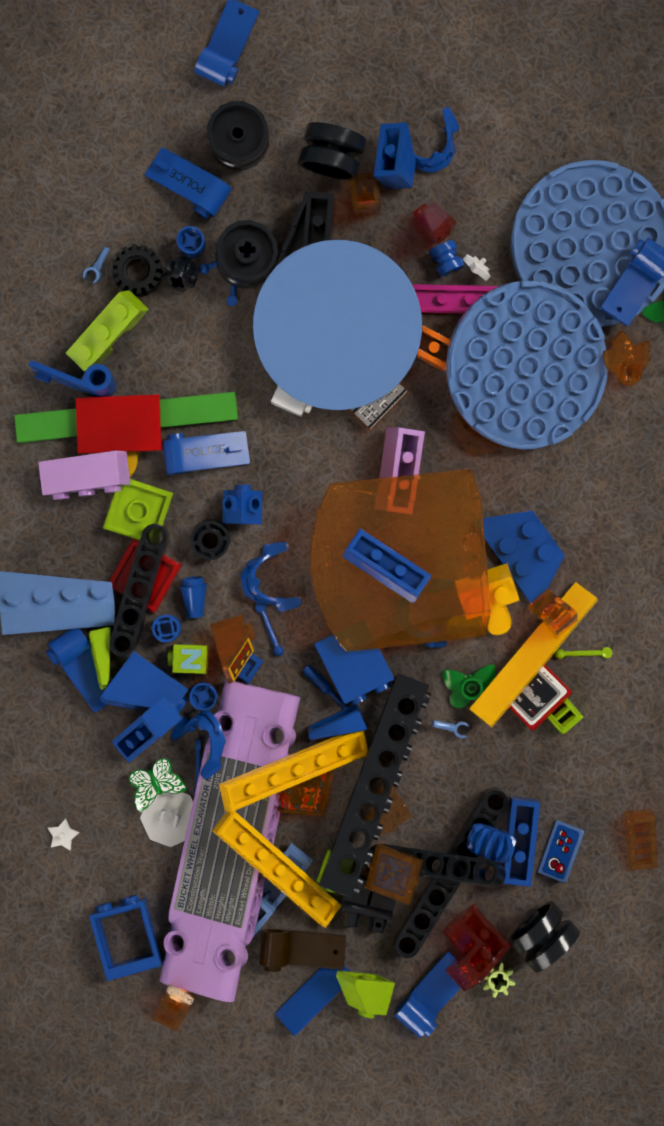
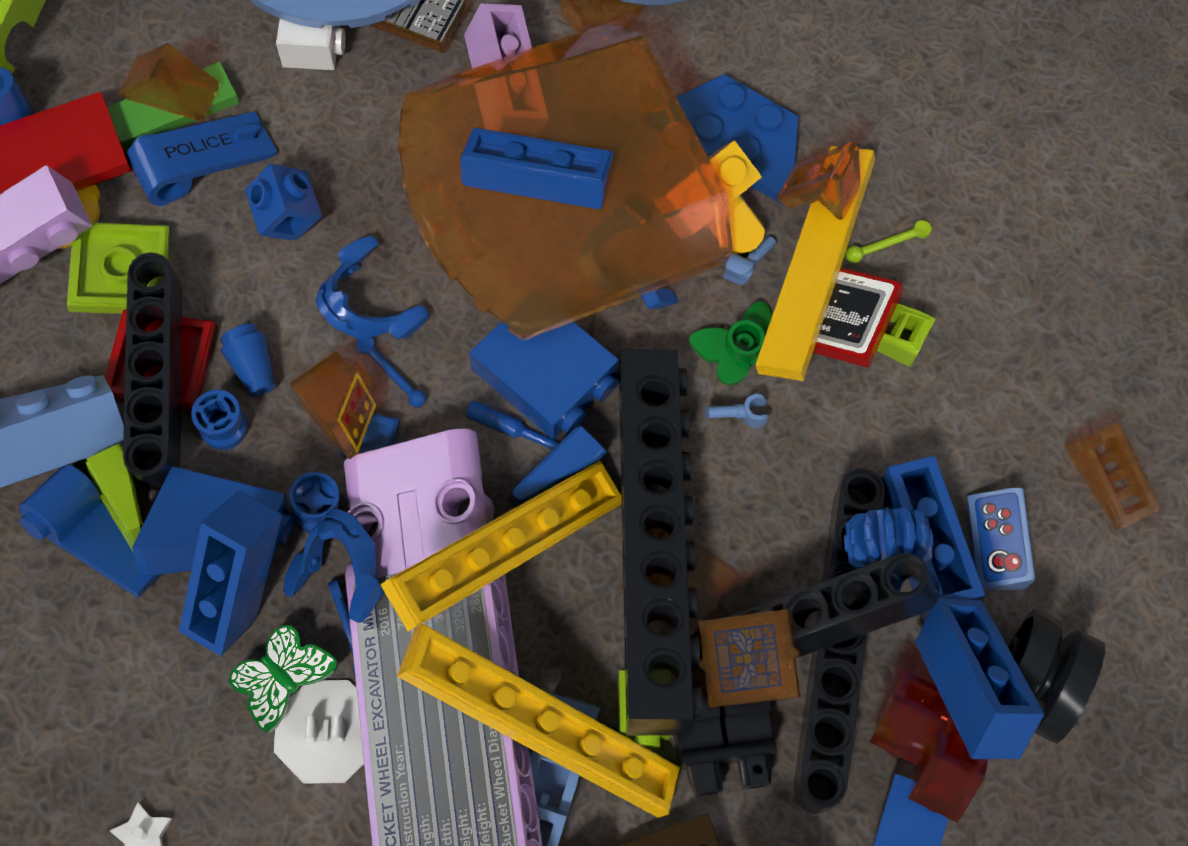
camera: 20 degrees left, 20 degrees down
lime brick [168,644,209,674] -> none
black wheel [191,519,230,560] -> none
clear orange tile [277,769,334,817] -> none
yellowish green gear [480,961,515,998] -> none
none -> clear orange slope [118,43,220,122]
none -> medium blue hand [722,236,776,286]
none -> blue brick [915,598,1044,759]

